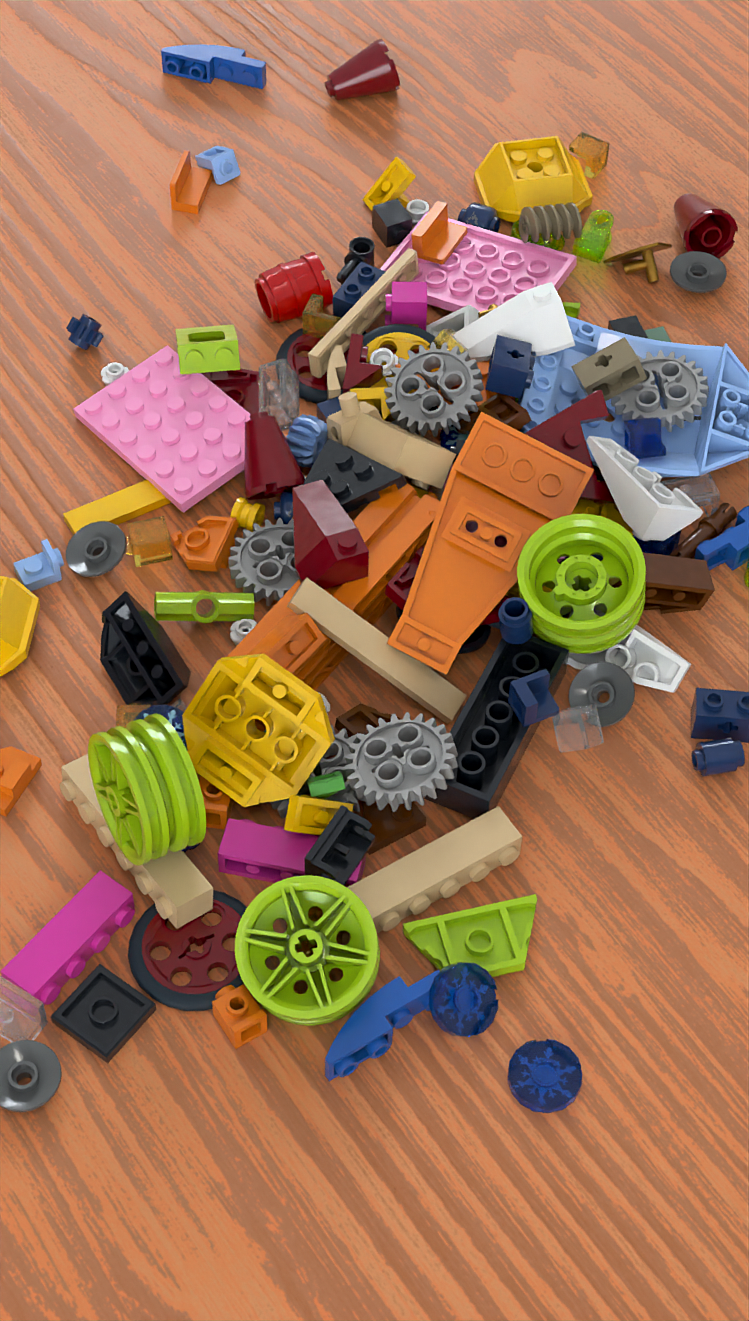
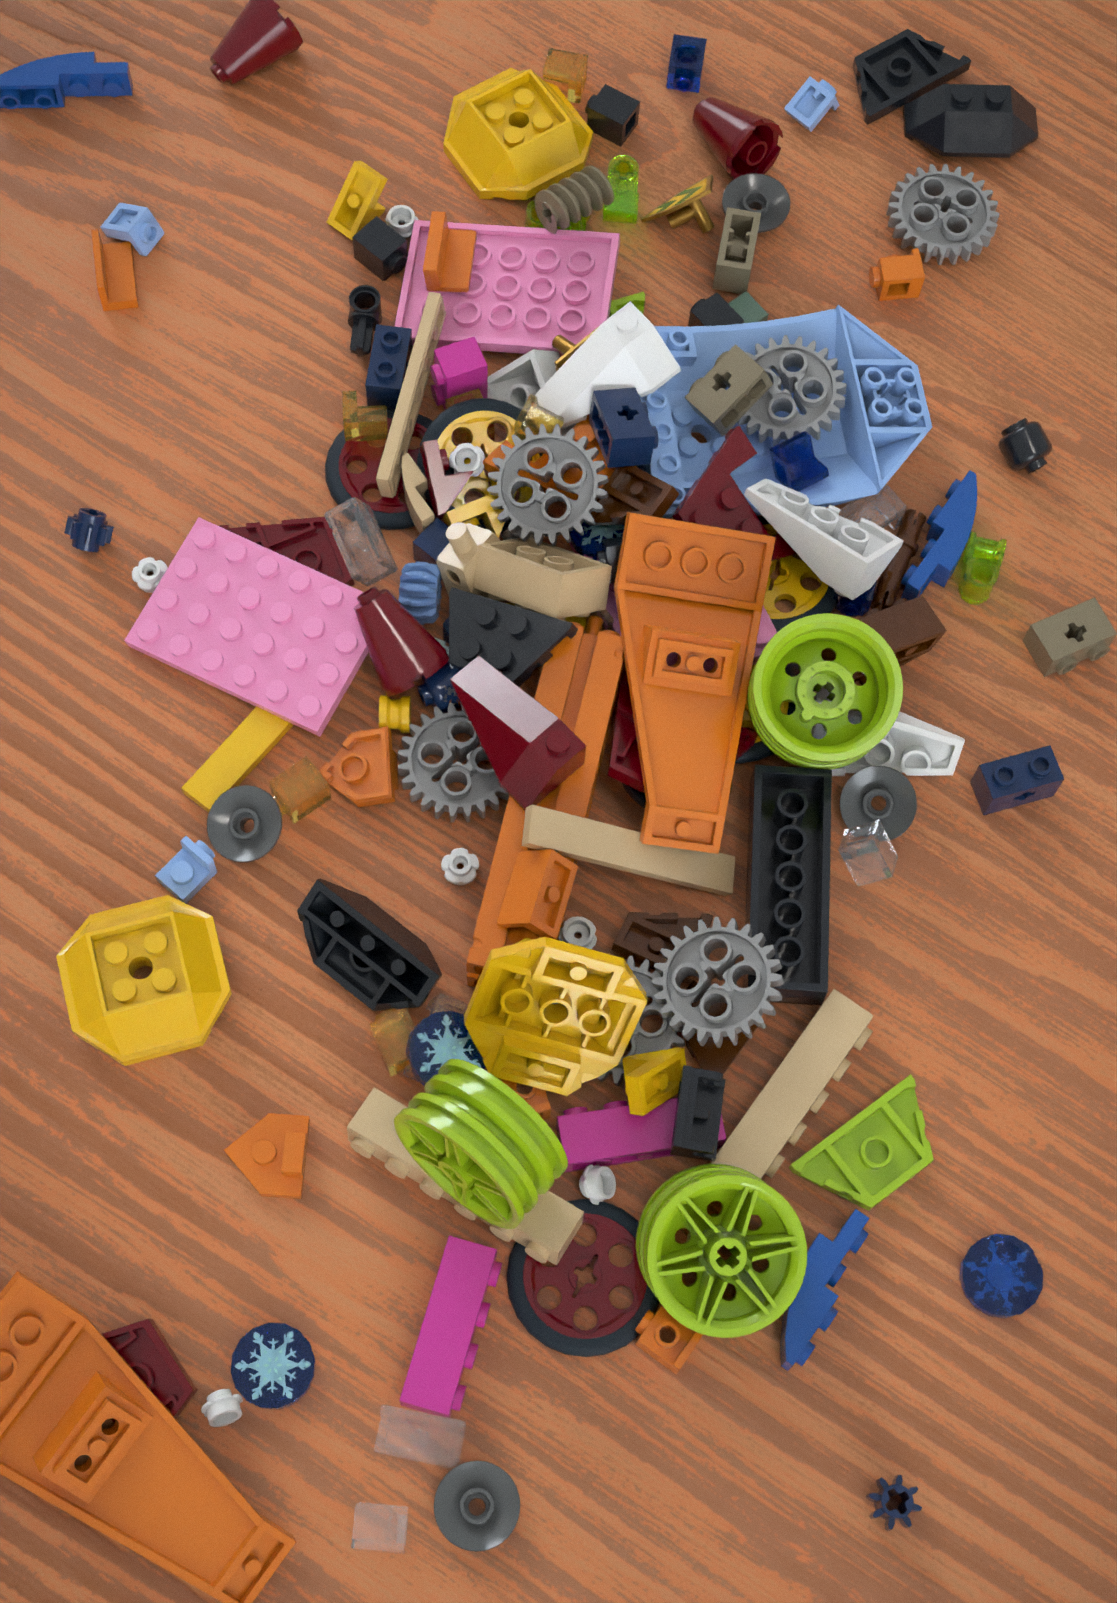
camera: 25 degrees left, 15 degrees up
black tile [50,964,156,1063] -> none
lime piece [154,590,254,623] -> none
lime window [175,324,240,375] -> none
red piece [255,252,333,323] -> none
bright green tile [307,771,346,798] -> none
clear blue tile [429,962,499,1037] -> none
dark blue head [458,202,501,233] -> none
dark blue brick [498,597,534,644] -> none
dark blue panel [508,669,559,727] -> none
dark blue brick [691,738,745,776] -> none
none -> white plate [579,1164,616,1205]
none -> black brick [585,84,640,147]
none -> clear blue brick [666,34,707,93]
none -> dark tan brick [712,207,761,294]
none -> dark blue gear [866,1475,922,1531]

